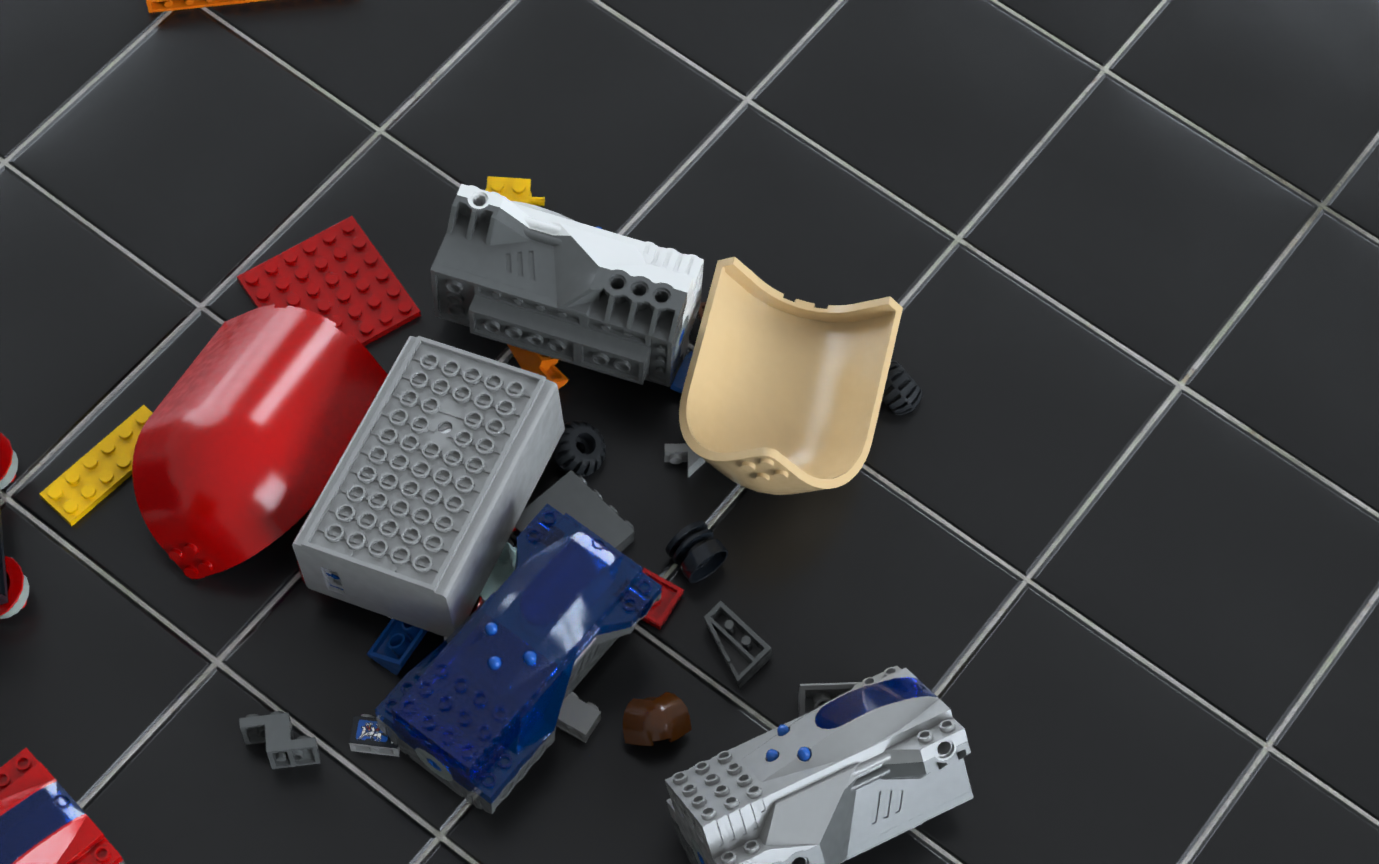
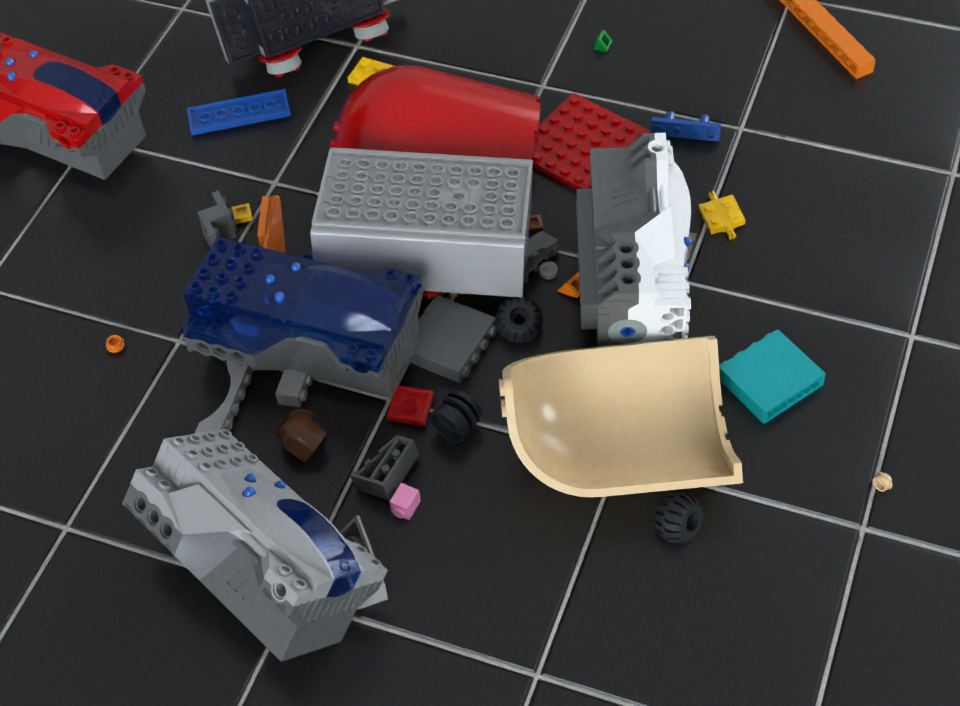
camera: 80 degrees right, 10 degrees down
none -> blue plate [187,89,291,135]
none -> light grey arch [194,360,255,434]
none -> yellow plate [232,203,253,224]
none -> orange wedge [257,195,286,261]
none -> bright pink brick [390,483,421,520]
none -> green slope [594,29,613,52]
none -> blue plate [651,111,721,141]
none -> teal brick [719,329,826,424]
none -> tan plate [873,472,893,492]

